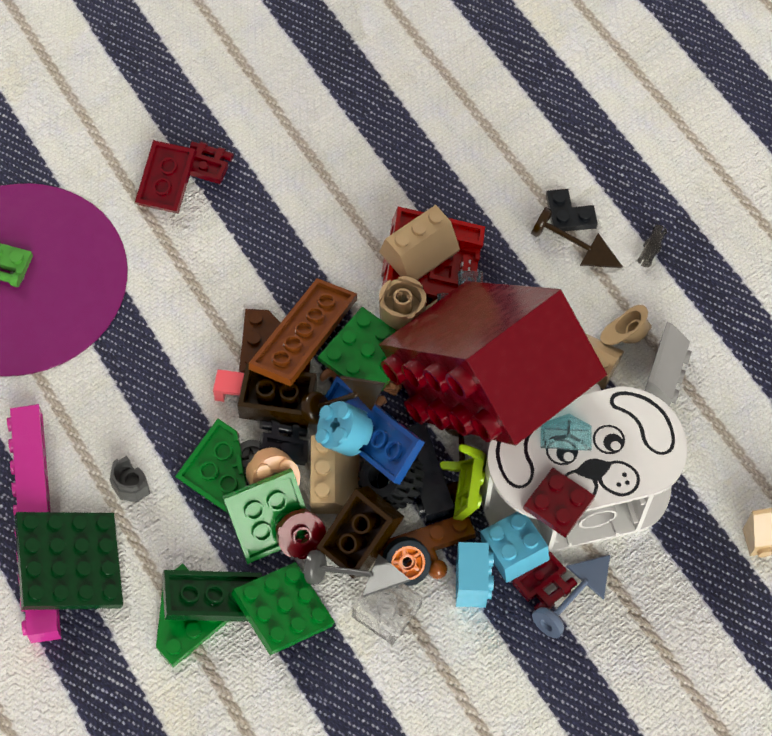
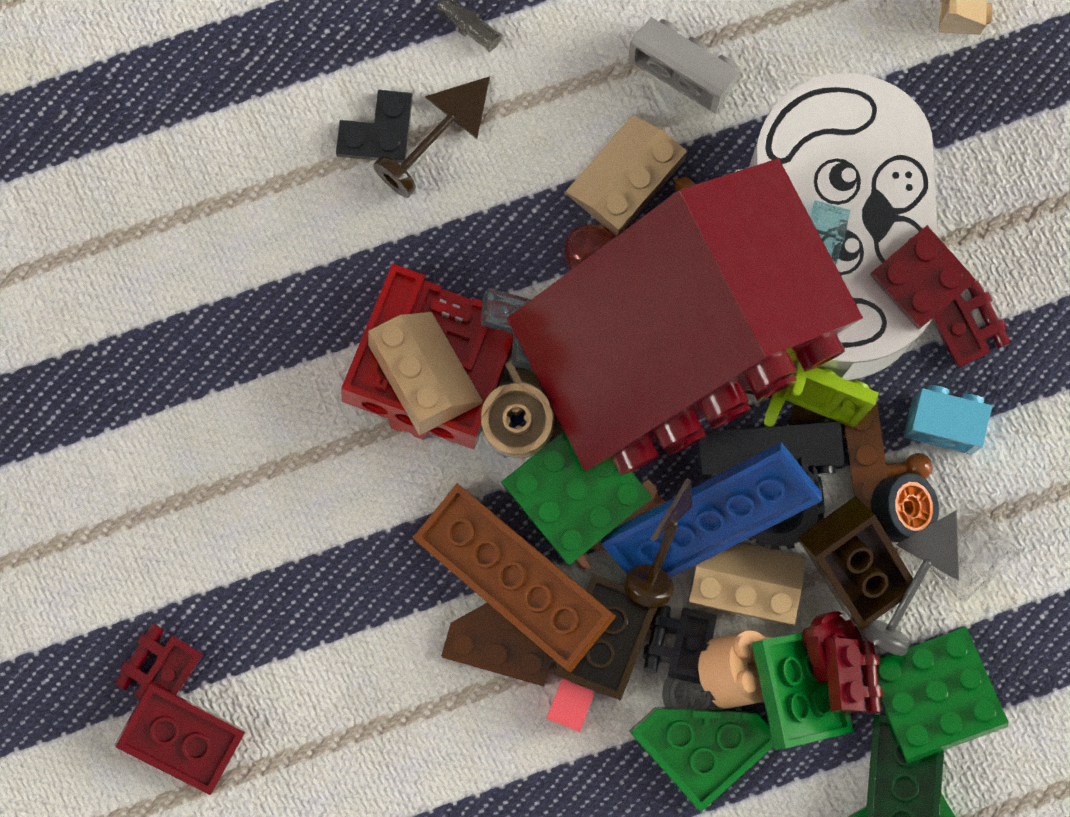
camera: 70 degrees left, 20 degrees up
medium azure brick [315,401,373,456] -> none
medium azure brick [480,511,549,583] -> none
sand blue piece [532,555,610,639] -> none
tan piece [600,305,652,345] -> none
none -> dark red plate [824,637,883,714]

